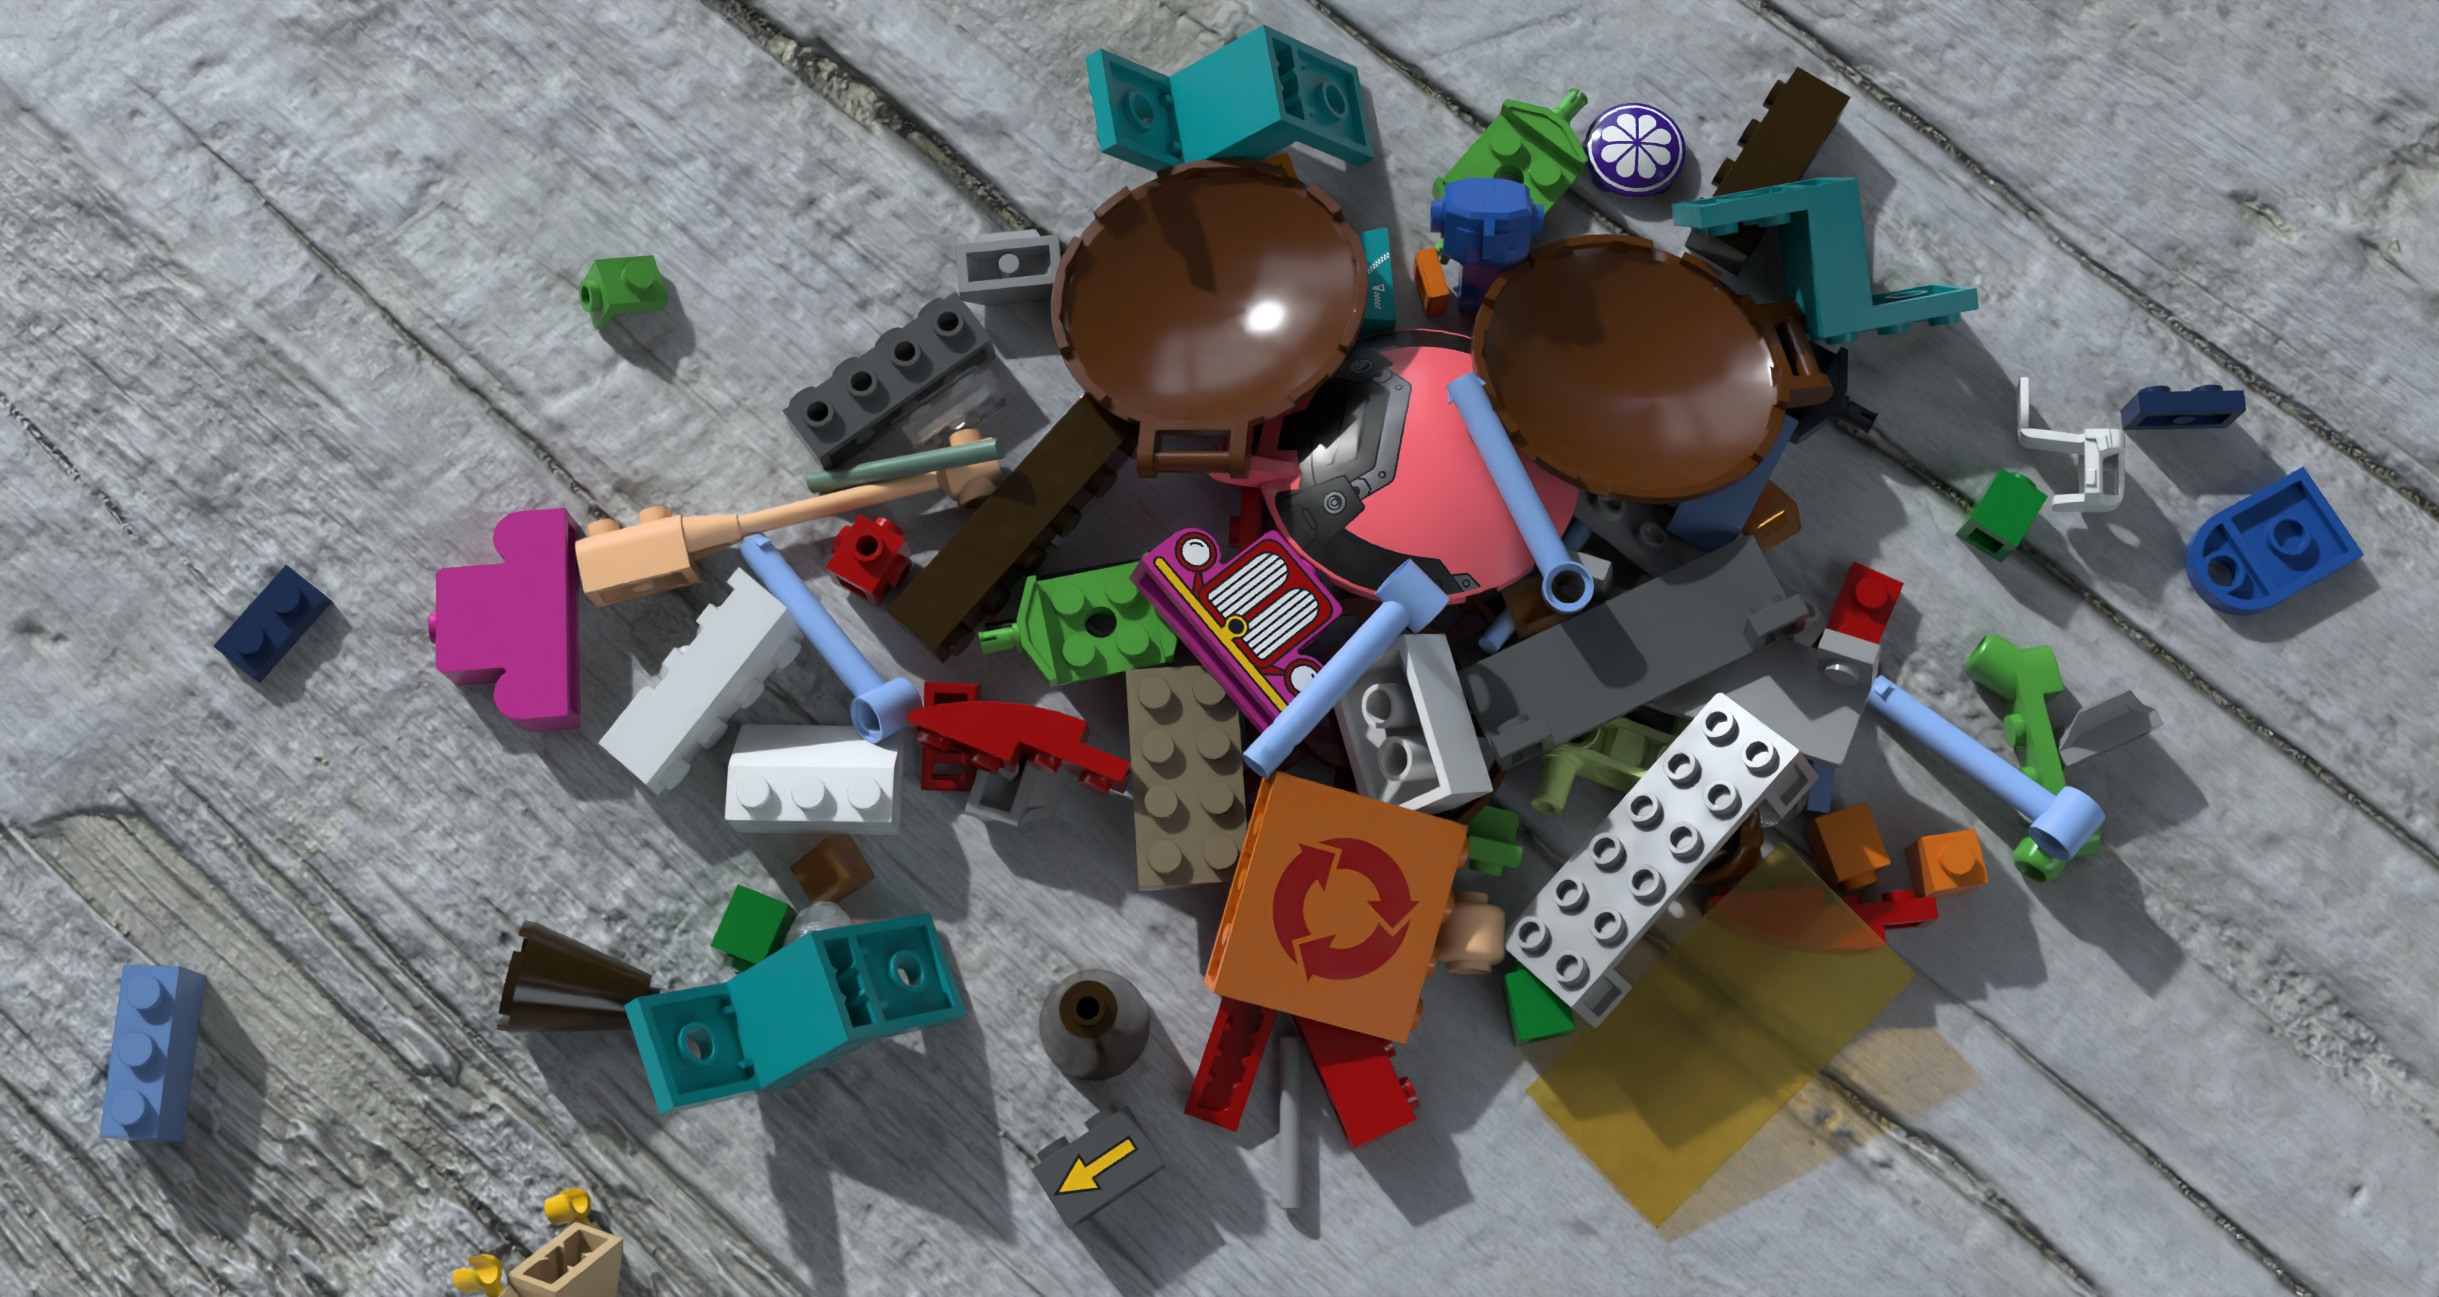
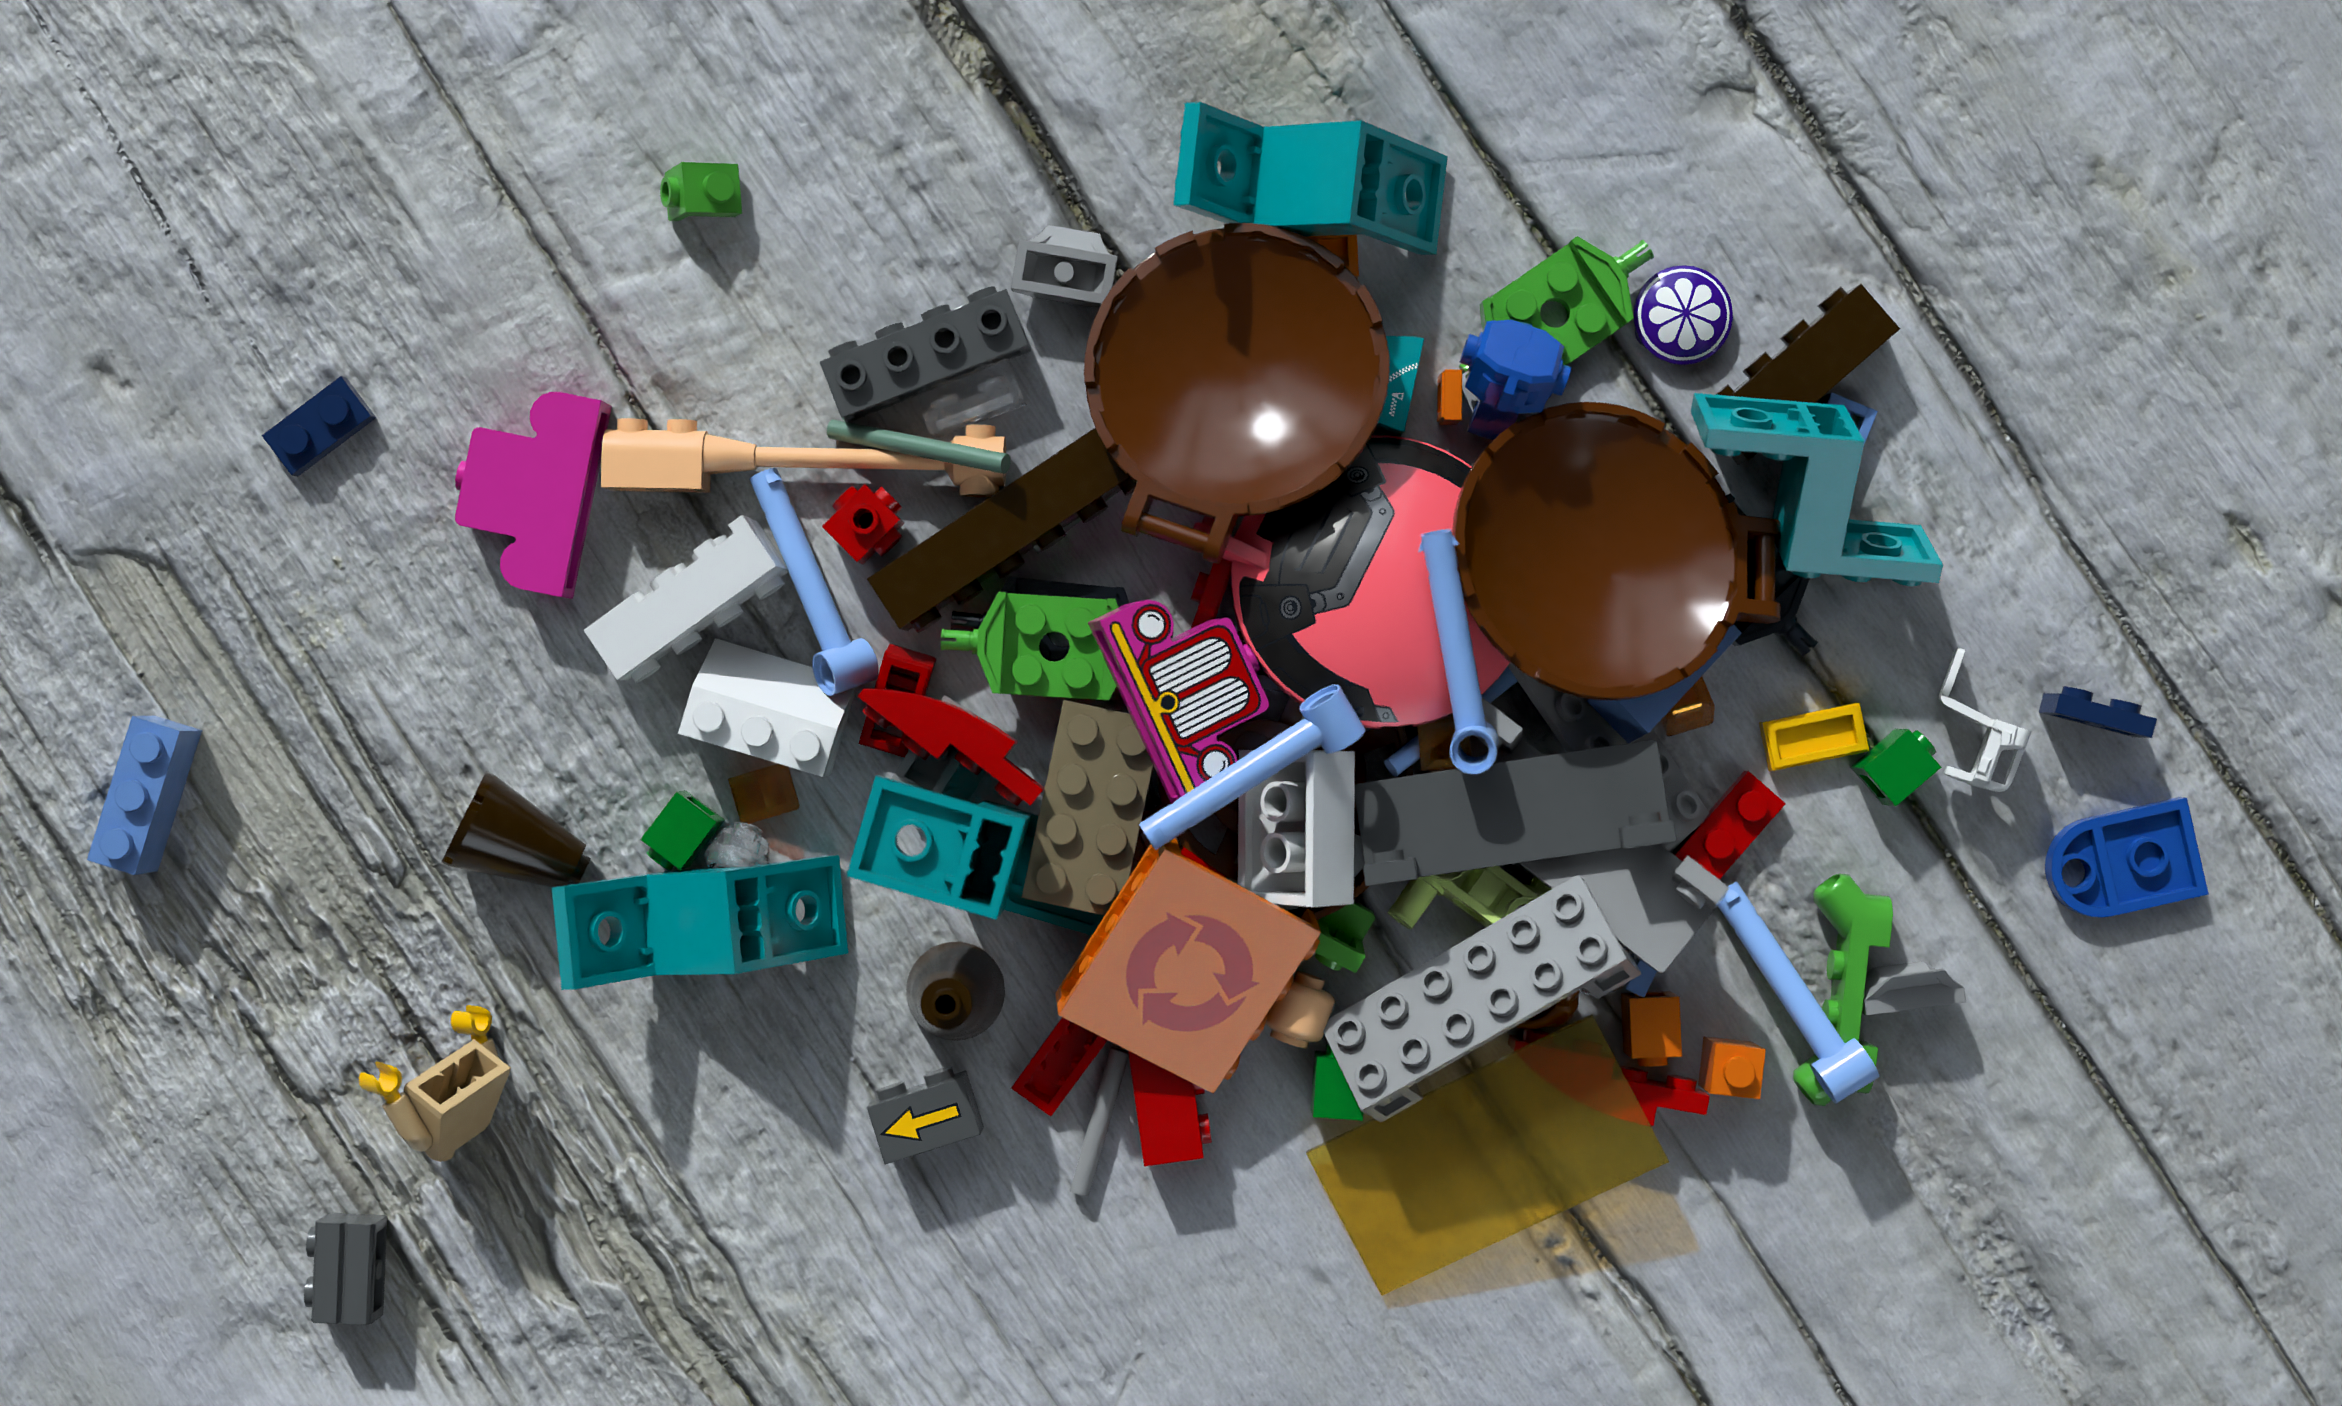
camera: 20 degrees right, 15 degrees up
none -> teal bracket [846,775,1105,935]
none -> yellow tile [1759,703,1869,771]

